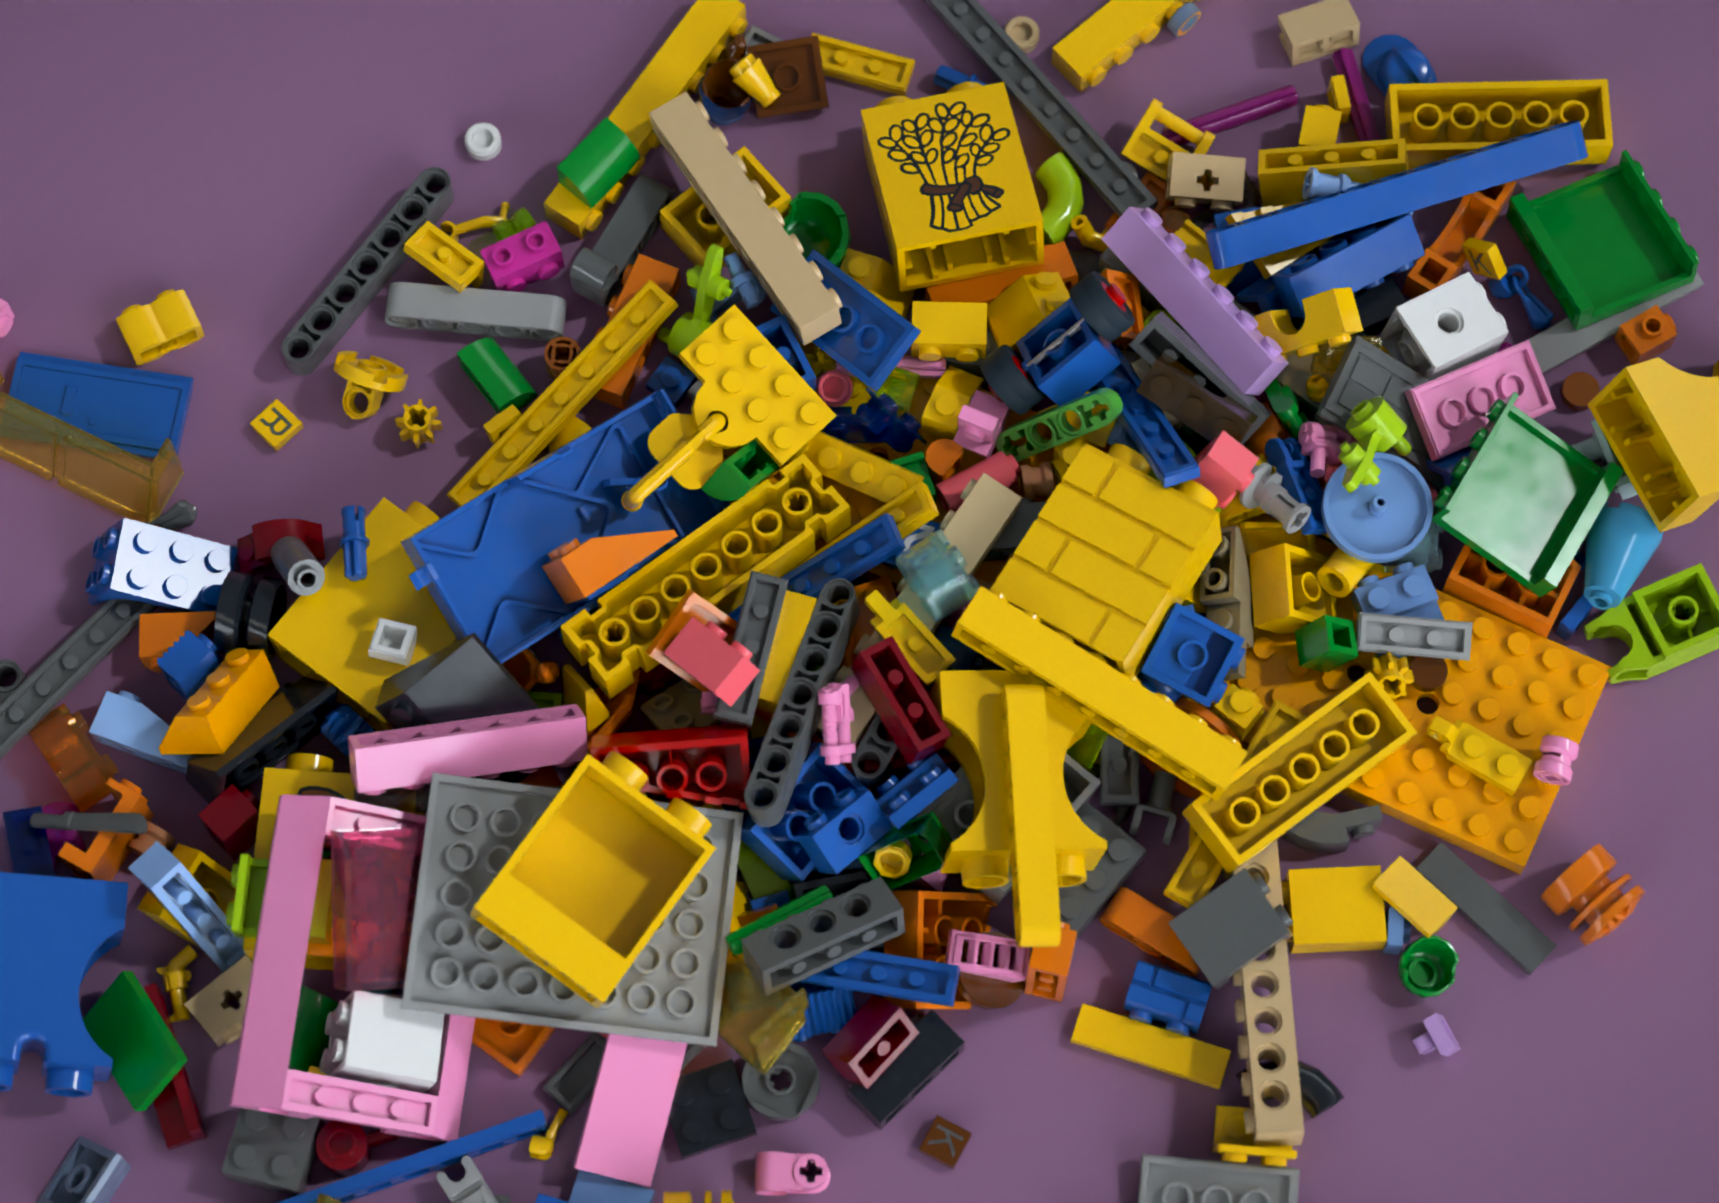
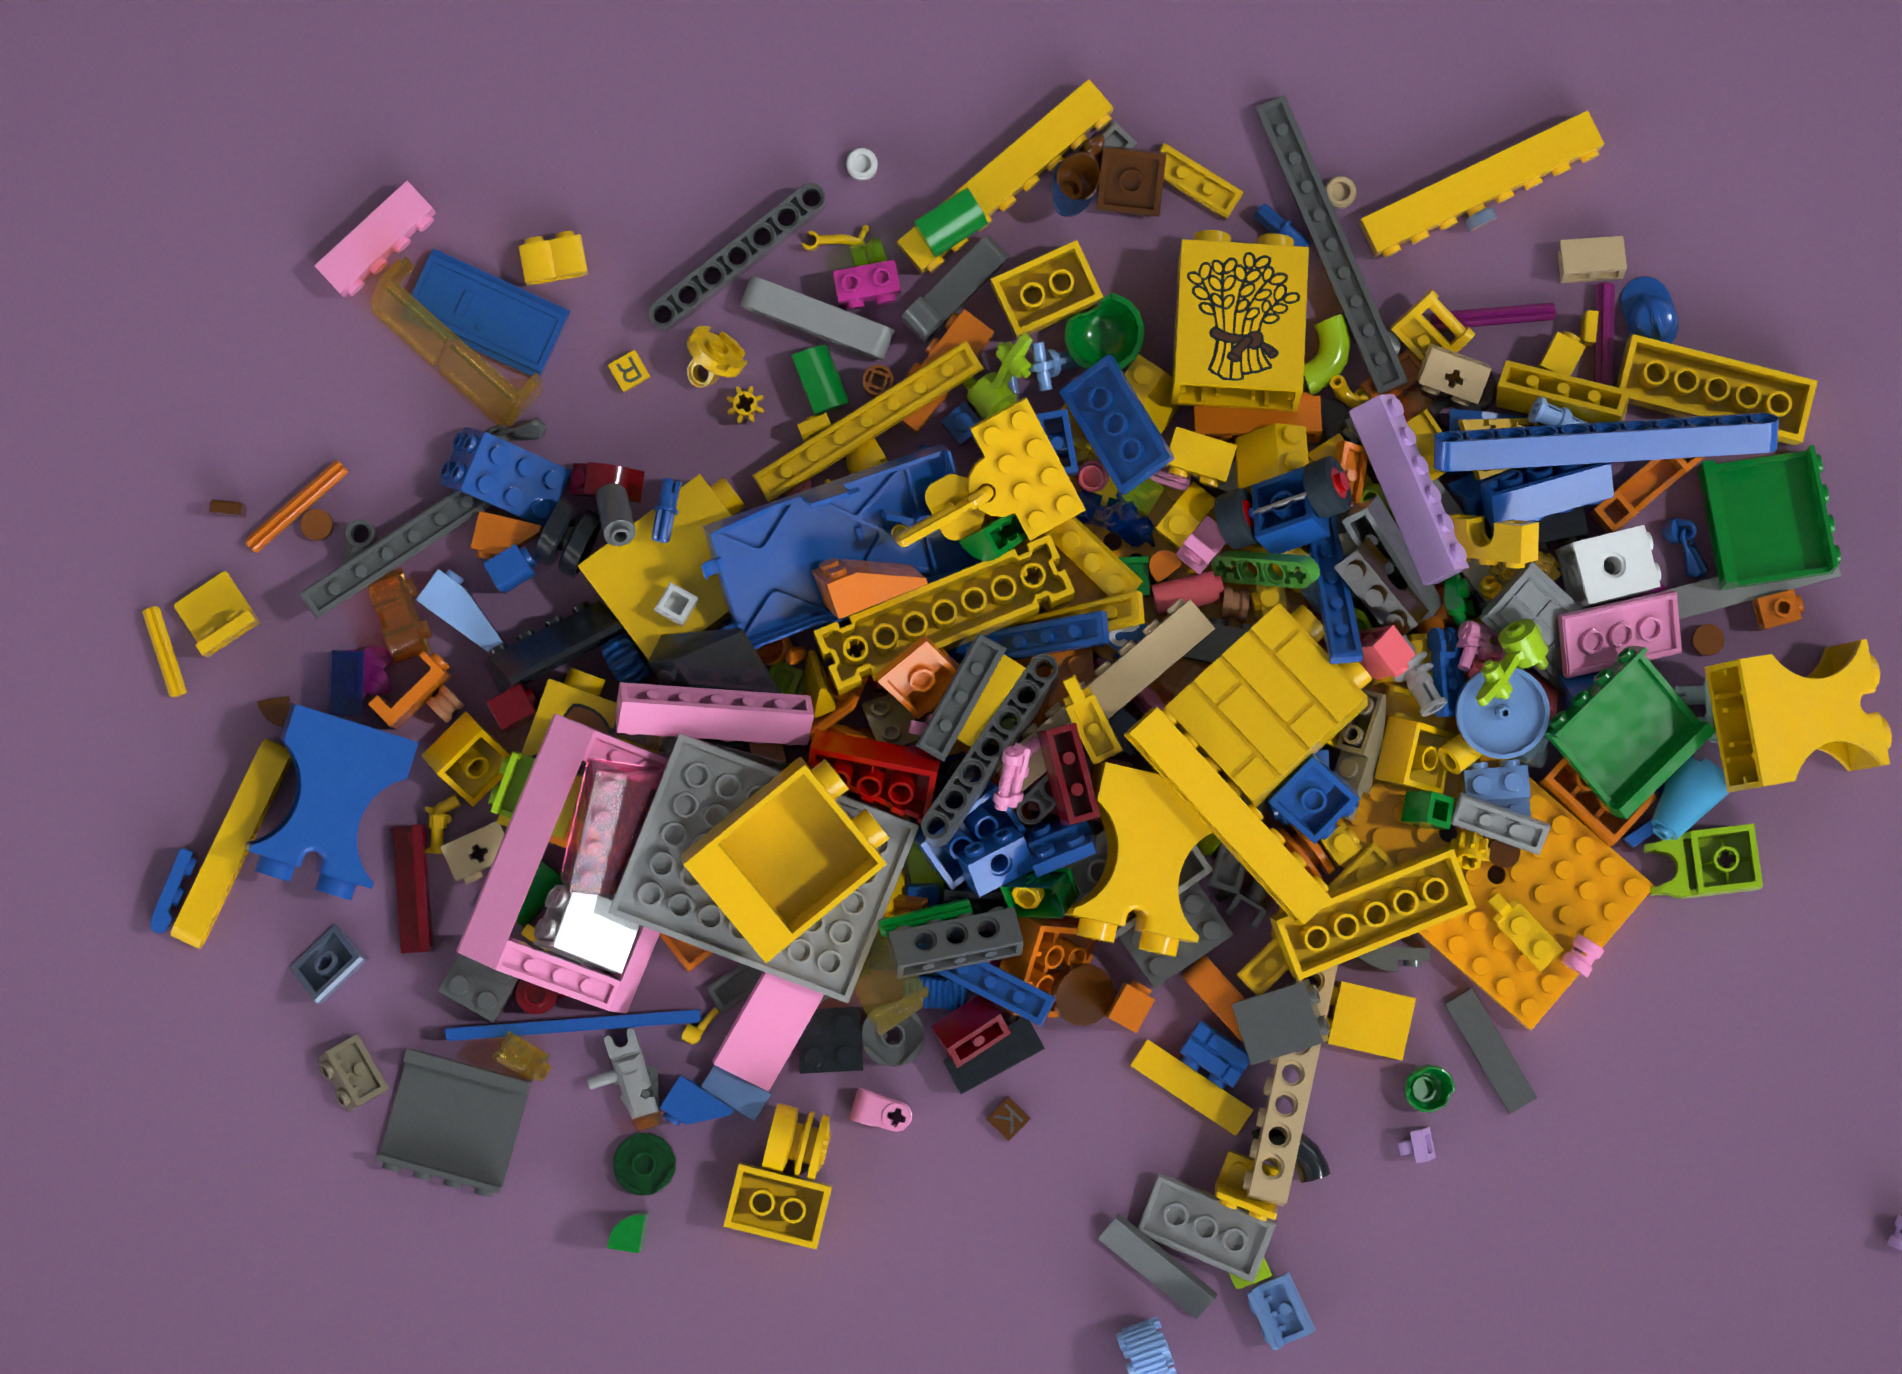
camera: 15 degrees right, 15 degrees up
dark grey piece [30,811,148,834] -> none
green tile [82,971,188,1112] -> none
light blue slope [128,841,248,972] -> none
light orange slope [158,648,280,755] -> none
yellow panel [404,221,485,293] -> none
tan brick [649,92,843,346] -> none
coral brick [664,617,760,707] -> none
yellow cone [729,52,781,108] -> none
clear light blue brick [895,529,980,622] -> none
bright pink slope [945,929,1031,983] -> none
yellow beam [1000,684,1061,947] -> none
yellow panel [1372,856,1458,938] -> none
medium blue plate [1383,907,1411,955] -> none
yellow tile [1461,237,1507,280] -> none
orange wheel [1540,843,1646,946] -> none

